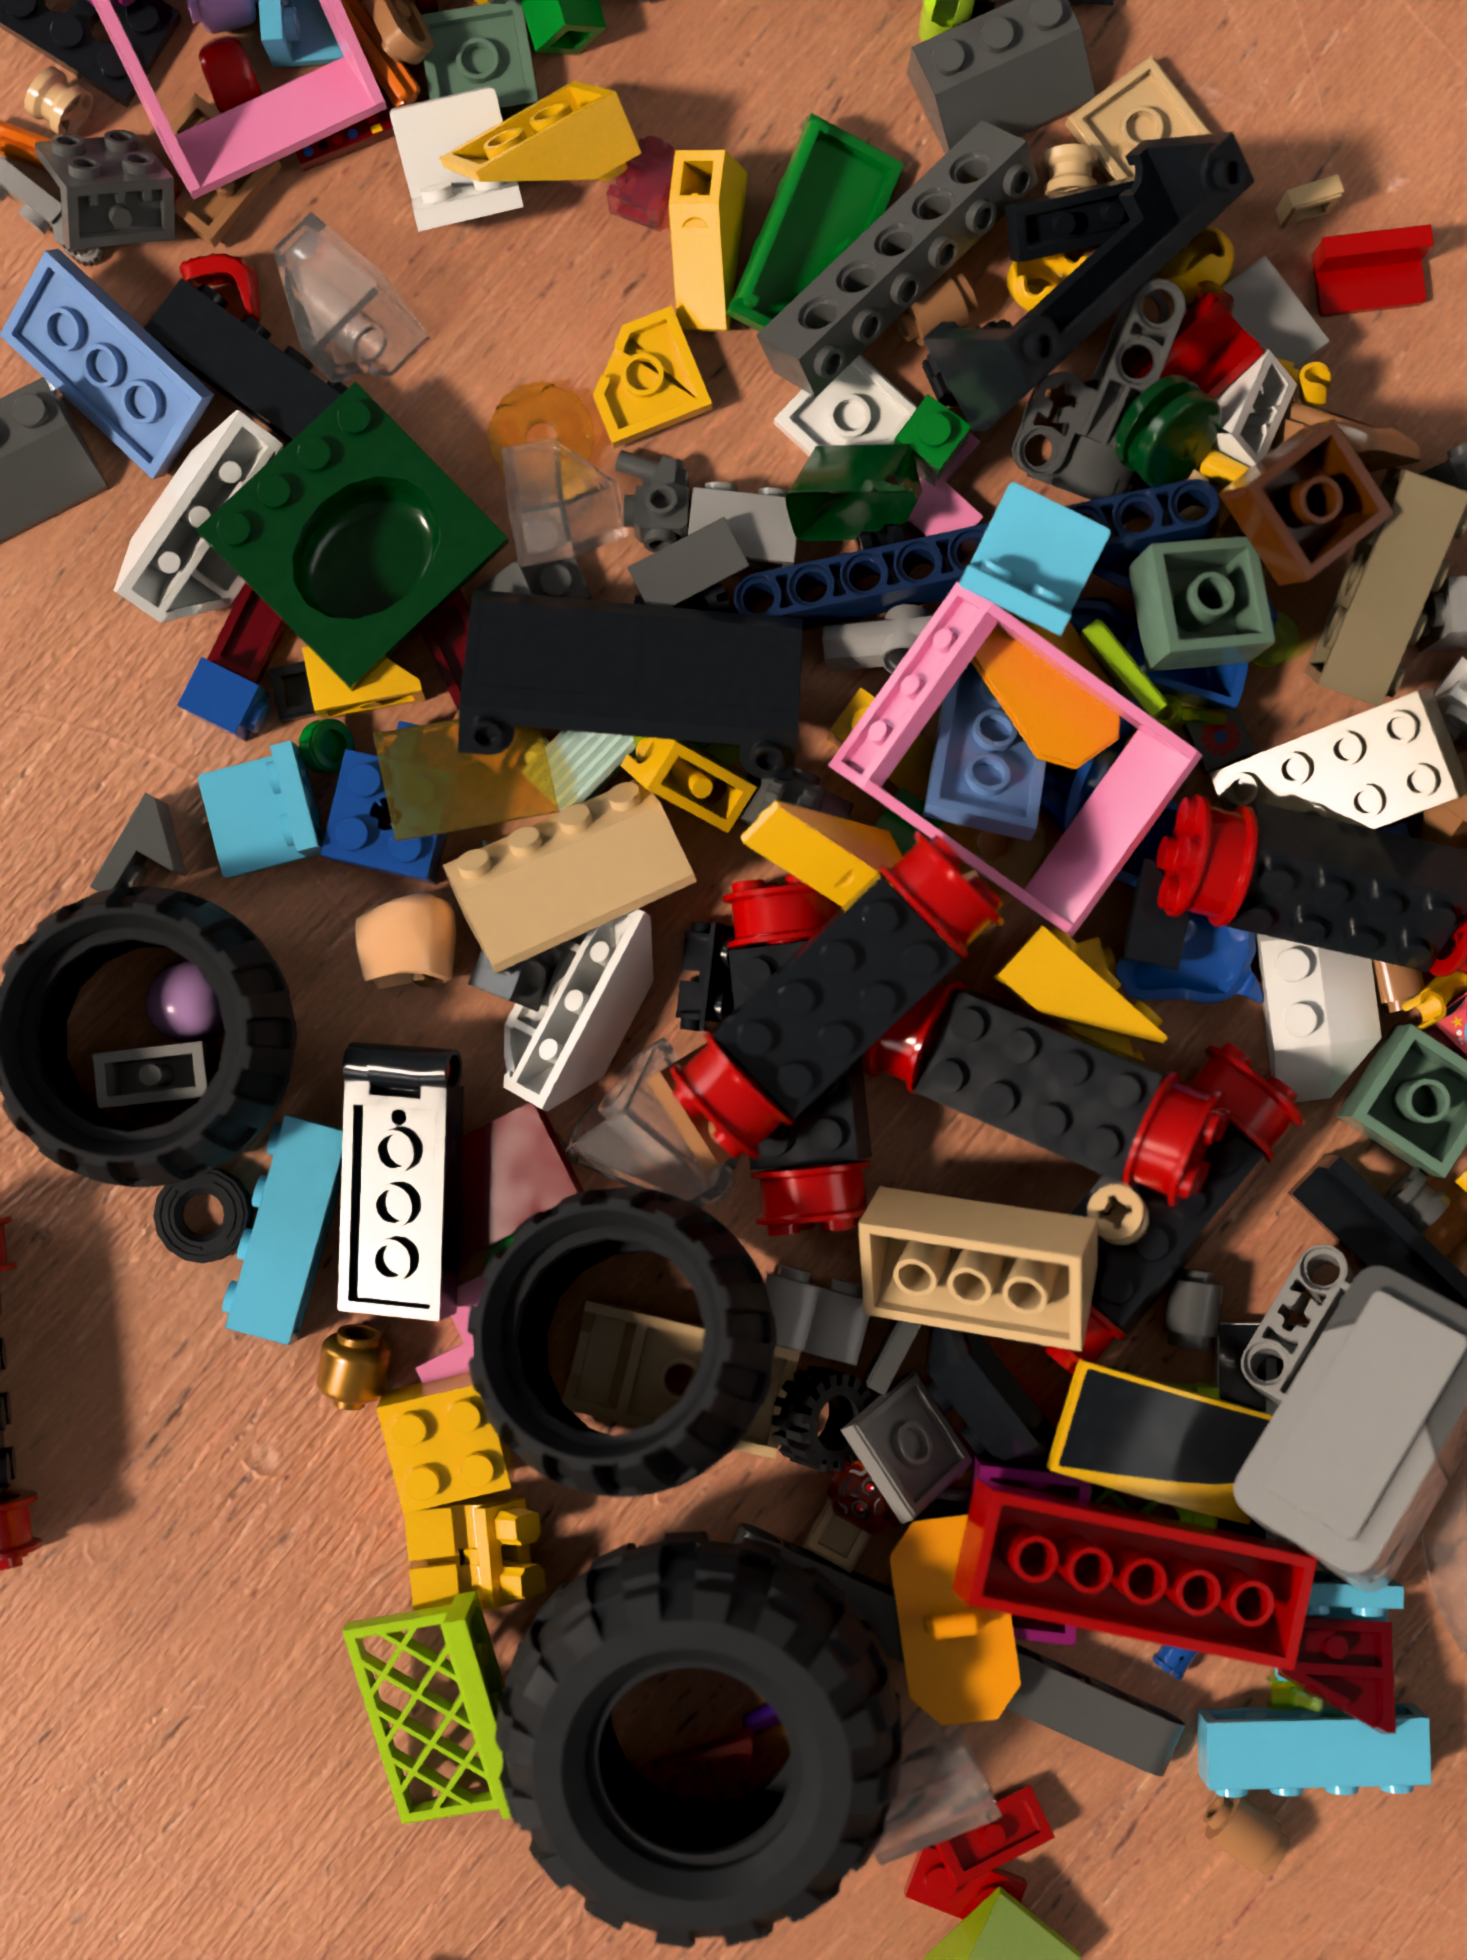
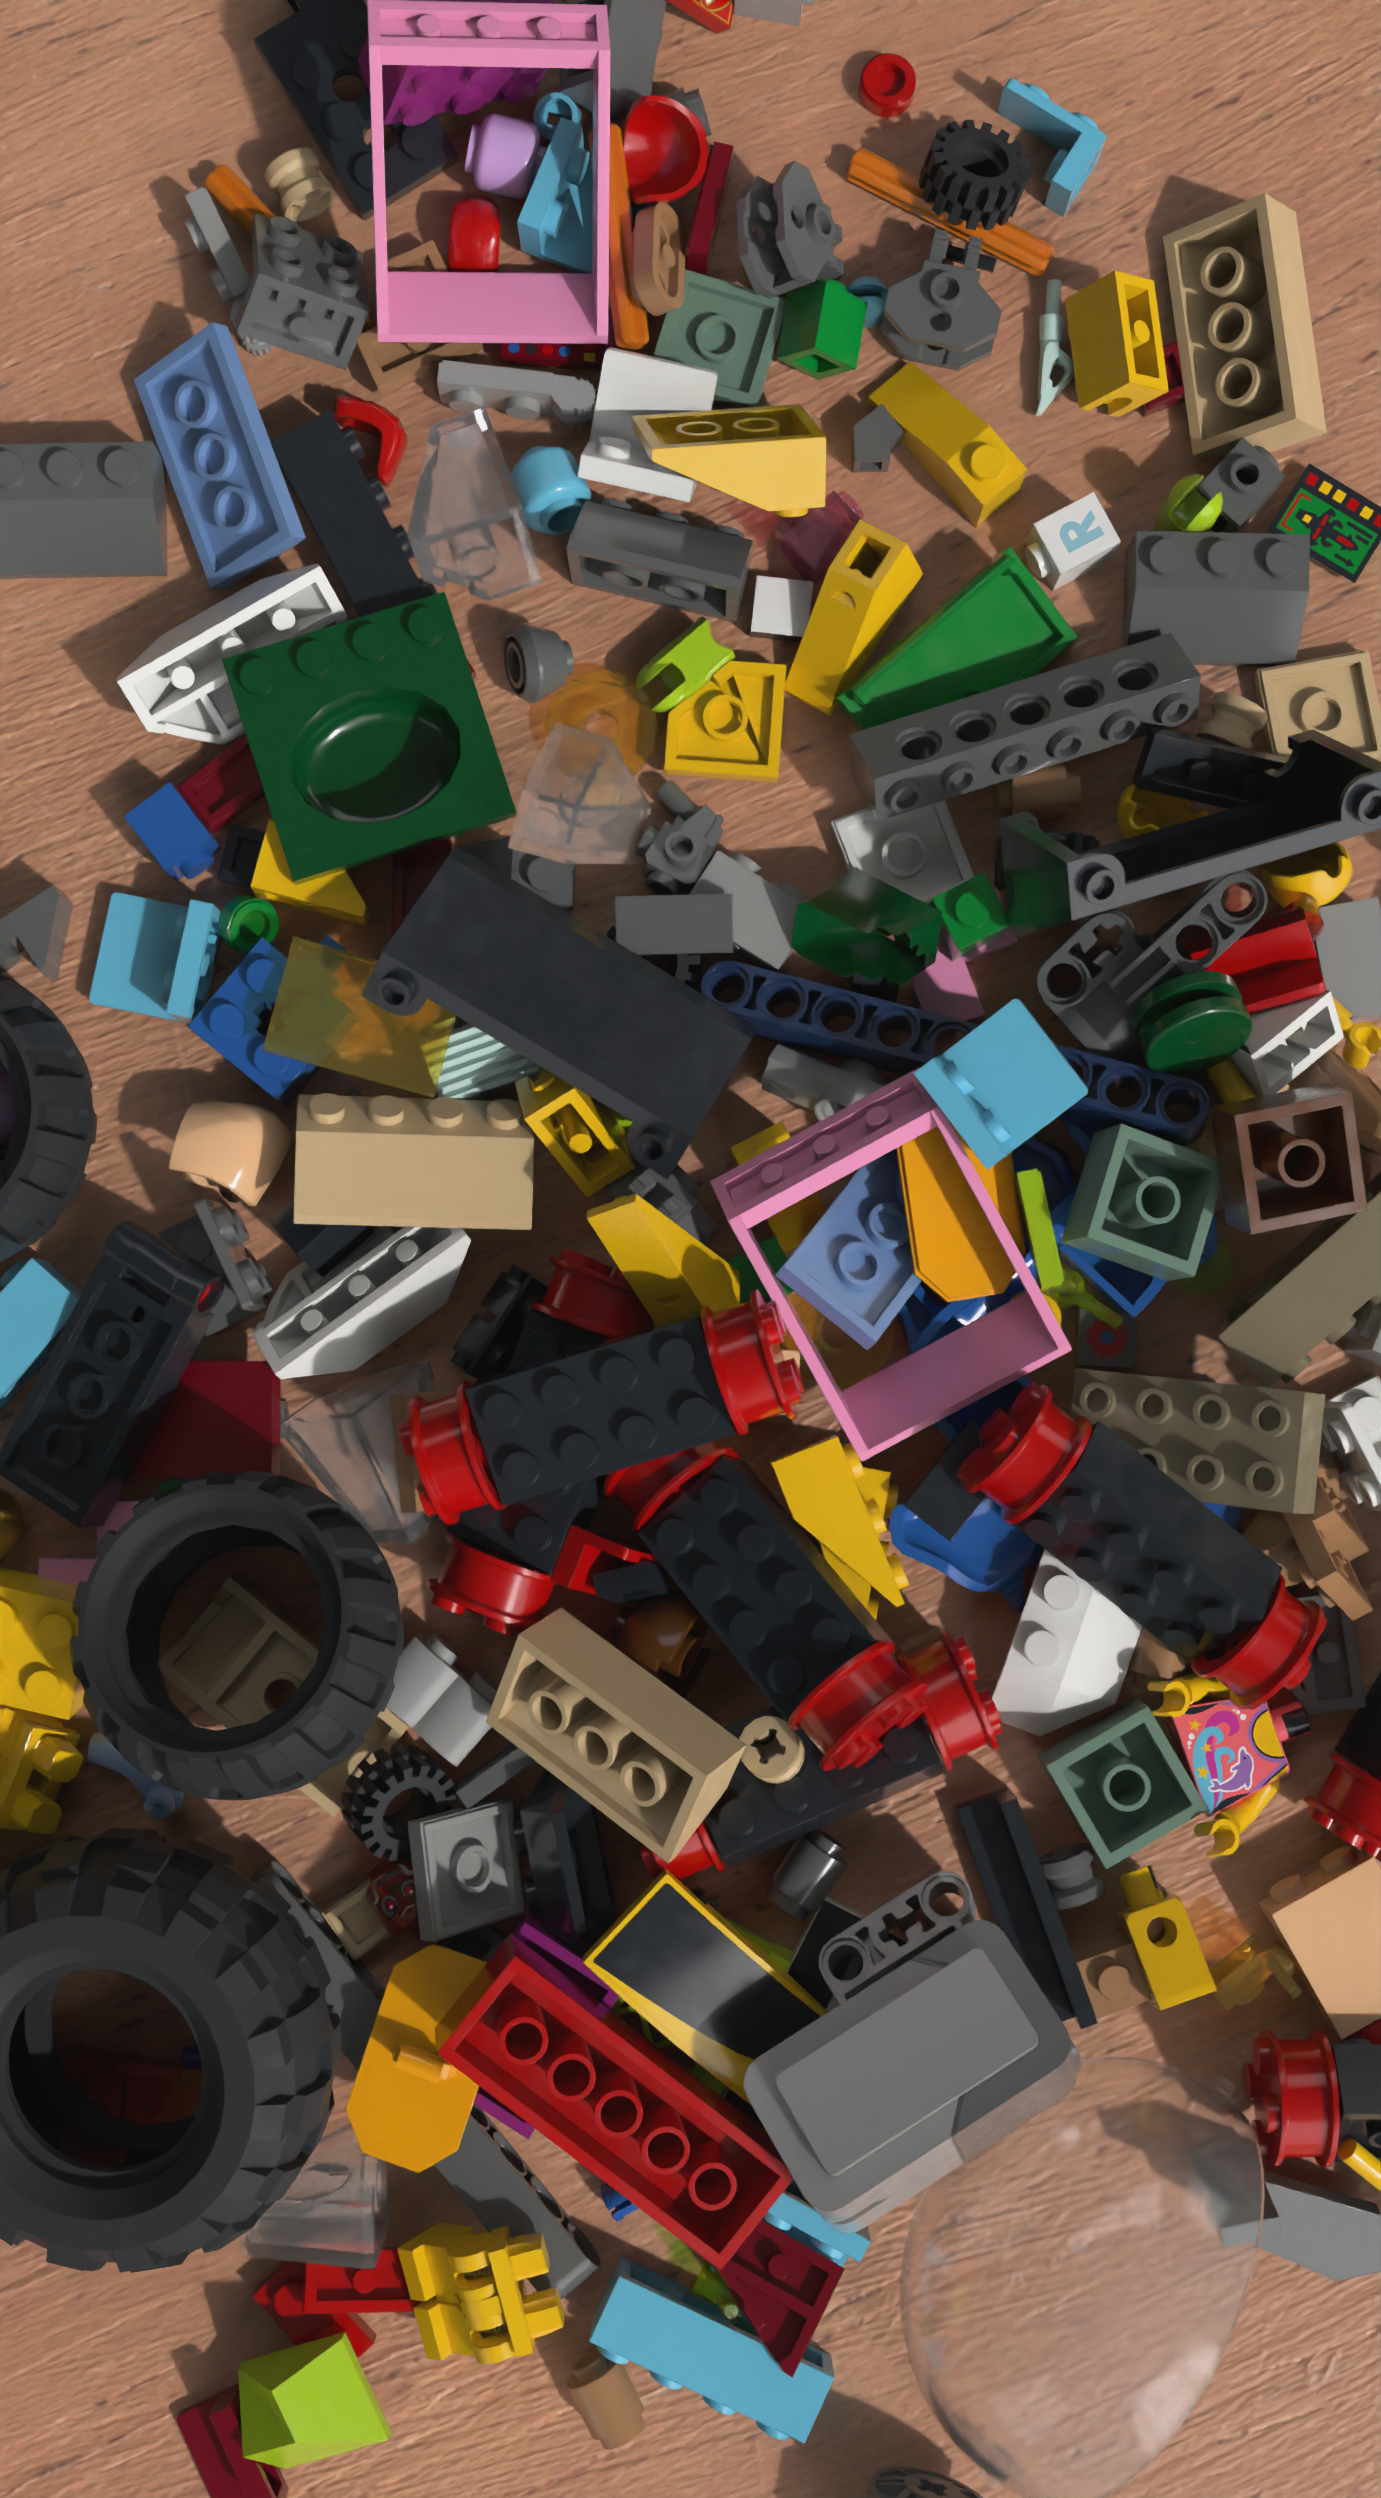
camera: 25 degrees right, 0 degrees up
none -> light blue arm [88,1733,184,1819]
none -> dark grey bracket [158,1198,274,1337]
none -> yellow hips [397,2221,564,2364]
none -> light grey hinge [437,360,597,428]
none -> dark grey cone [504,623,574,703]
none -> medium azure head [509,446,591,535]
none -> red panel [550,1524,664,1595]
none -> dark grey slope [567,499,753,623]
none -> black tile [593,1561,672,1605]
none -> reddish brown cylinder [612,1589,715,1698]
none -> lime piece [635,617,735,713]
none -> white tile [750,575,813,642]
none -> dark grey piece [852,404,904,473]
none -> yellow slope [867,361,1027,528]
none -> white brick [1025,492,1121,591]

